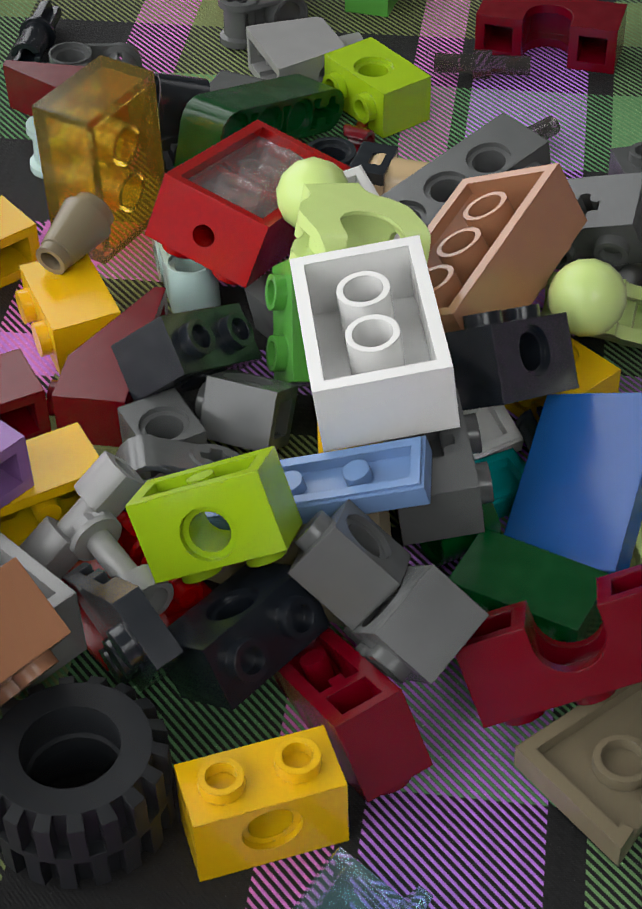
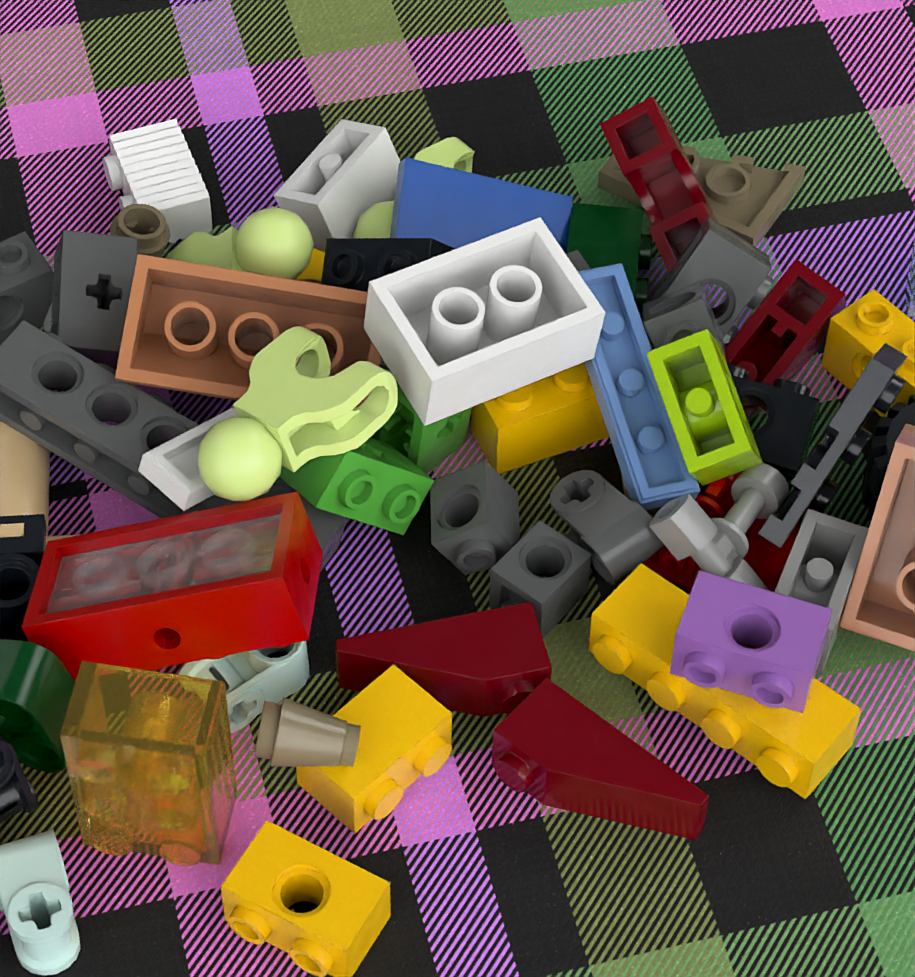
camera: 115 degrees left, 10 degrees up
black brick [111,303,262,402] -> none

